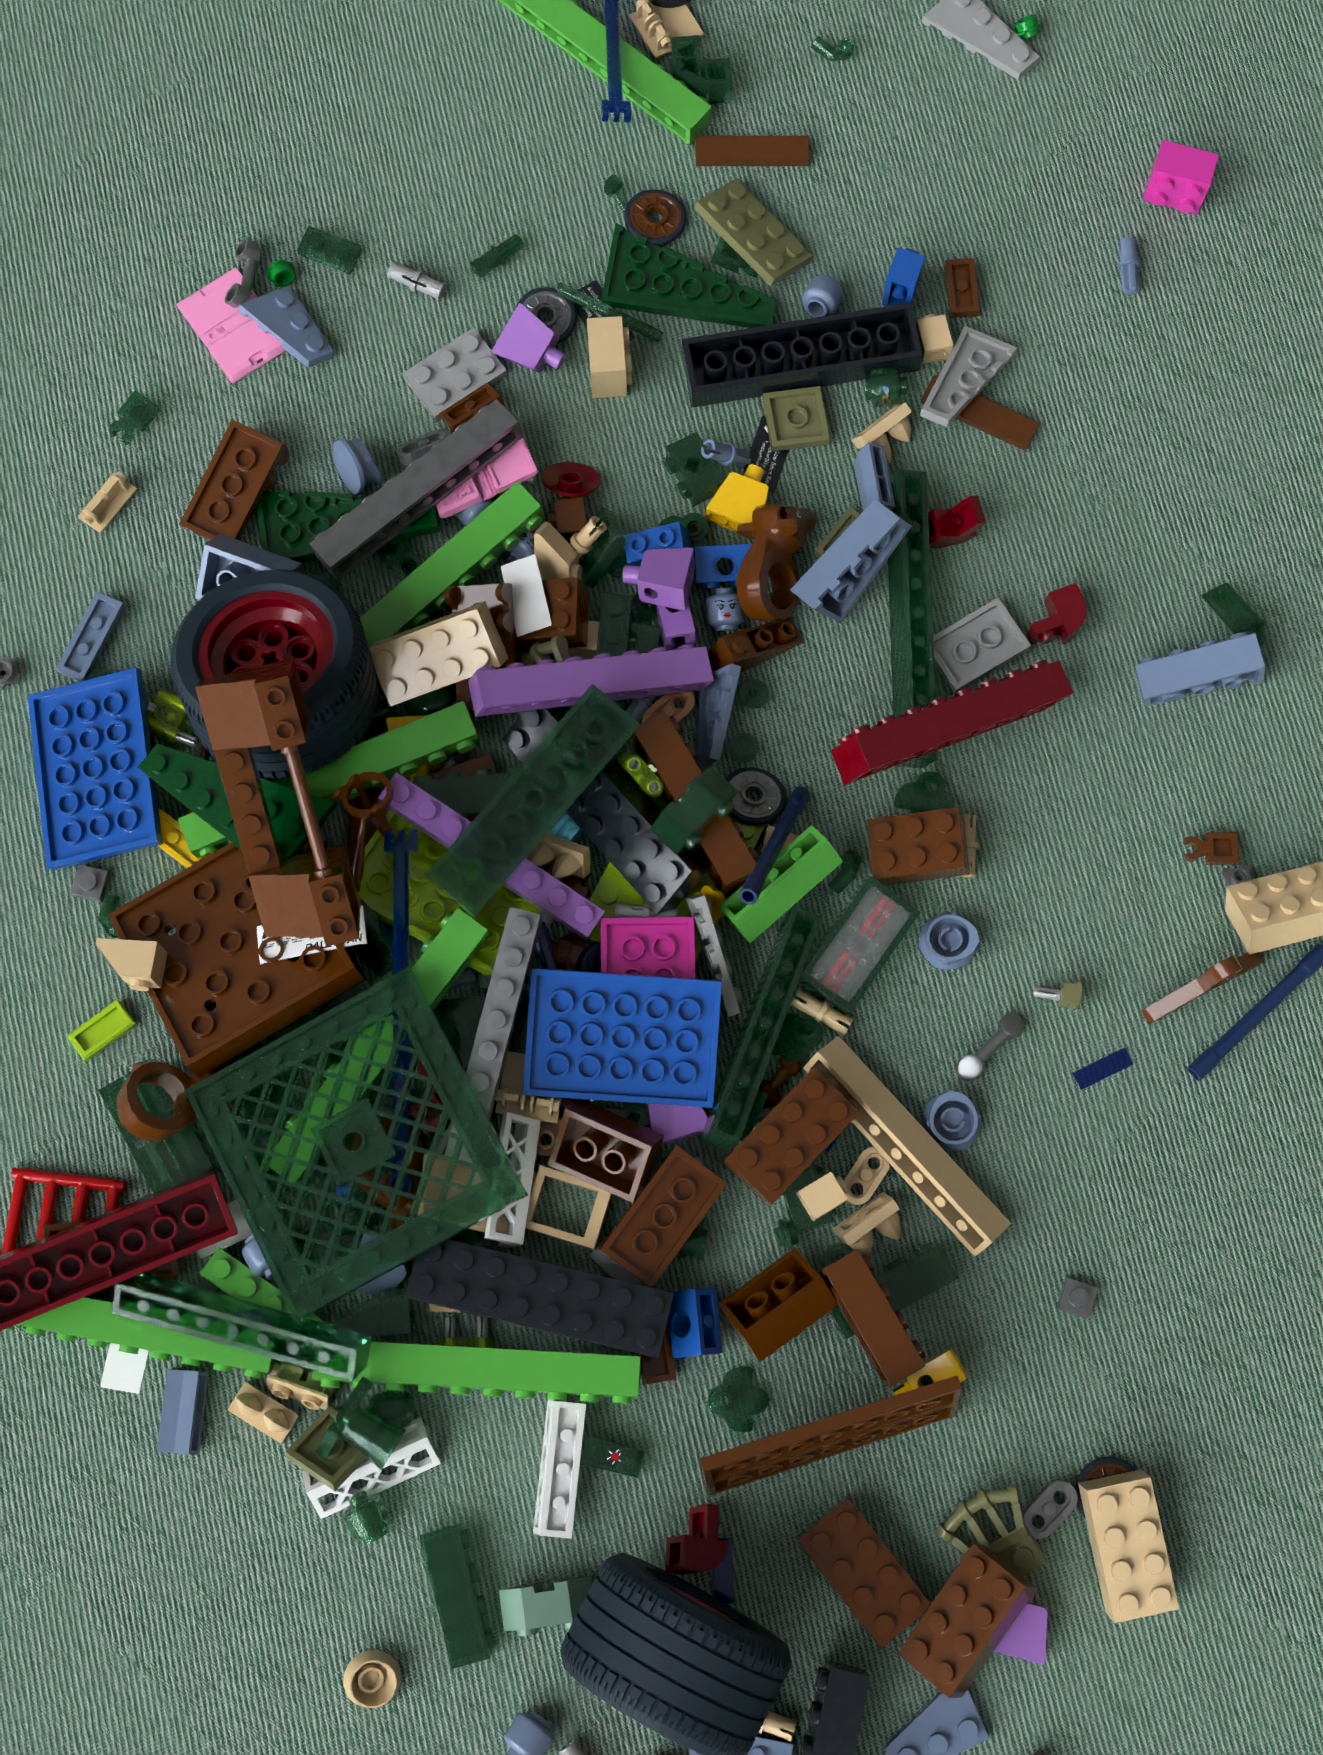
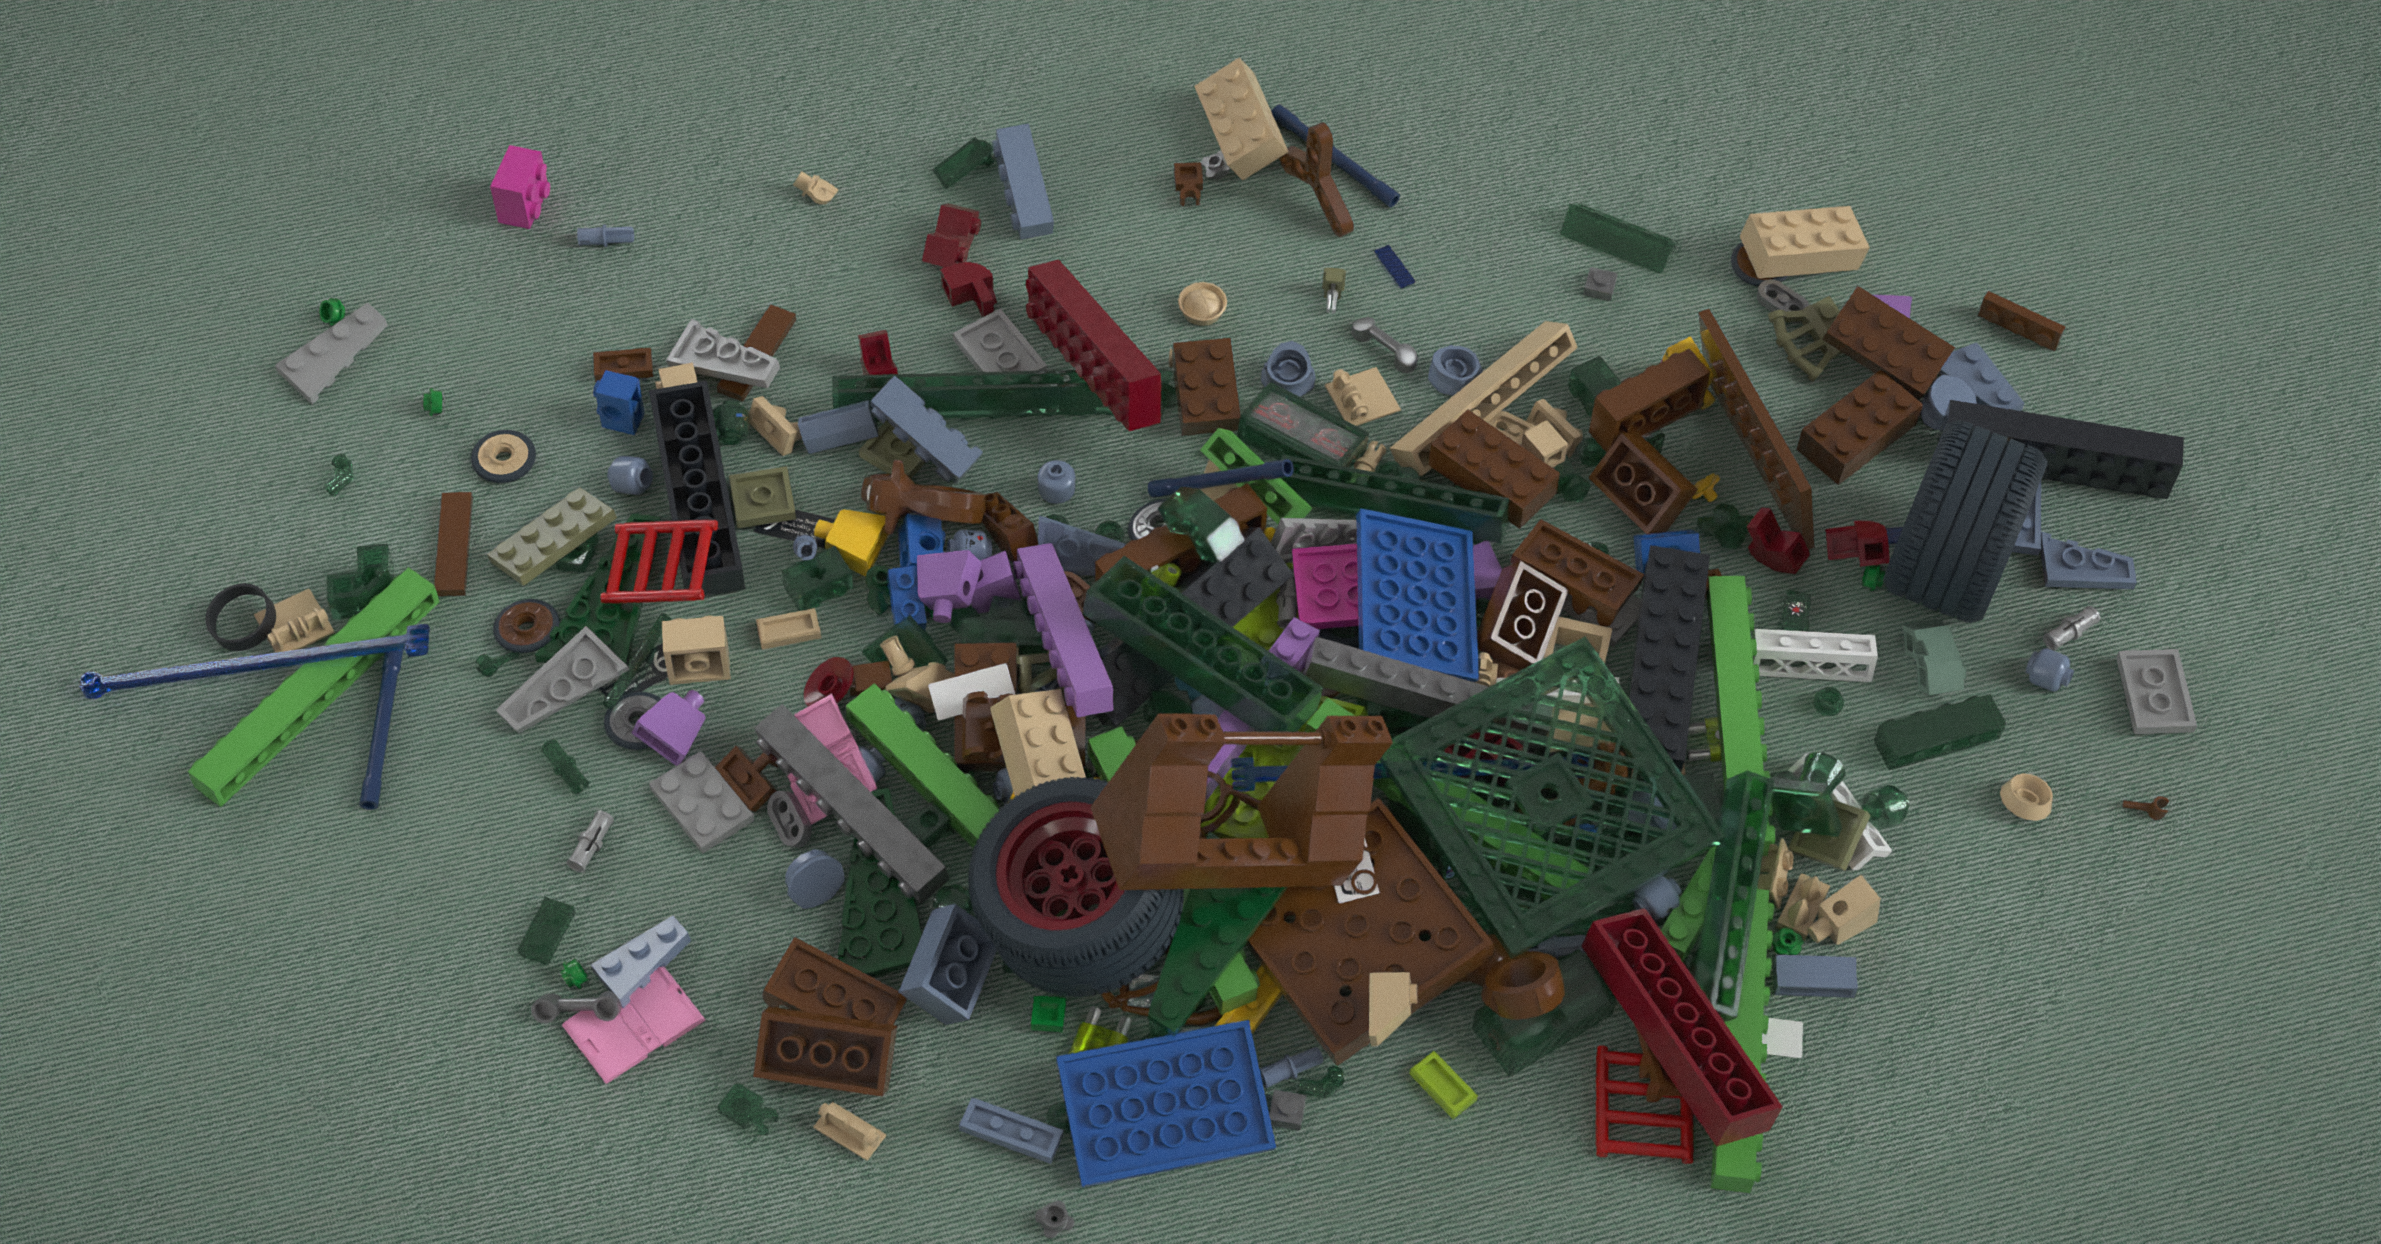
camera: 95 degrees left, 20 degrees down
none -> dark blue piece [359,643,404,810]
none -> green plate [423,388,442,417]
none -> wheel [471,430,536,483]
none -> light grey wing [496,626,629,734]
none -> red bar [600,520,718,604]
none -> reddish brown brick [753,1006,897,1097]
none -> tan tile [756,608,821,650]
none -> tan piece [793,171,838,204]
none -> dark red brick [922,203,981,267]
none -> sand blue head [1037,460,1076,504]
none -> tan hat [1178,282,1227,326]
none -> sand blue axle [1259,1047,1323,1088]
none -> tan hinge [1325,367,1401,428]
none -> clear green panel [1560,202,1678,273]
none -> yellow plant [1692,473,1720,502]
none -> dark red brick [1747,507,1810,574]
none -> green plate [1772,928,1803,955]
none -> tan torso [1807,875,1881,944]
none -> clear green plate [1813,687,1844,716]
none -> green plate [1862,564,1885,591]
none -> sand blue hat [1920,375,1977,430]

